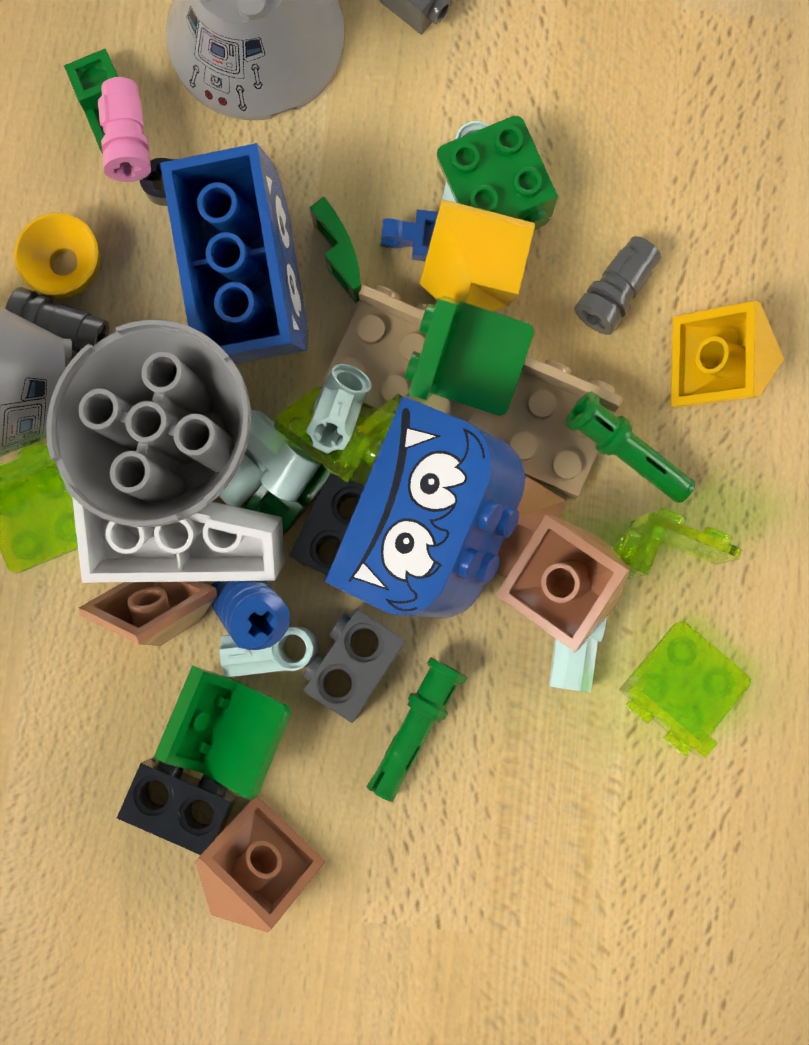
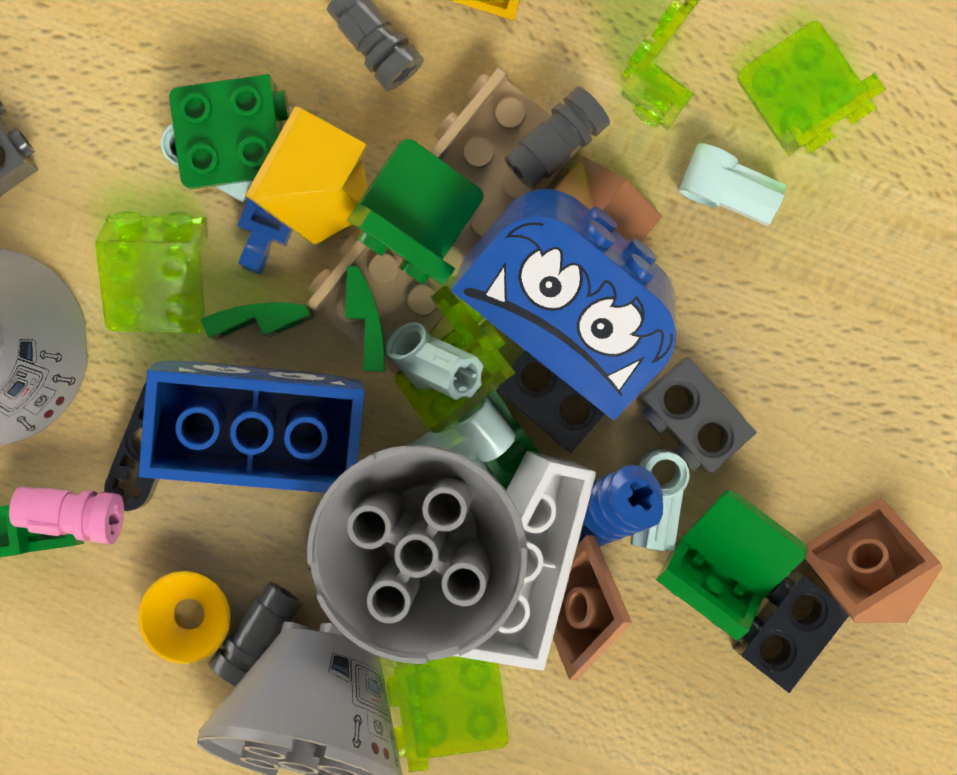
camera: 85 degrees left, 5 degrees up
green pin [366,657,468,802] -> none
nougat slope [496,514,631,652] -> none
green pin [565,391,696,503] -> none
none -> clear neon green bracket [95,211,208,333]
none -> green slope [345,266,386,372]
none -> dark grey axle [504,86,610,188]

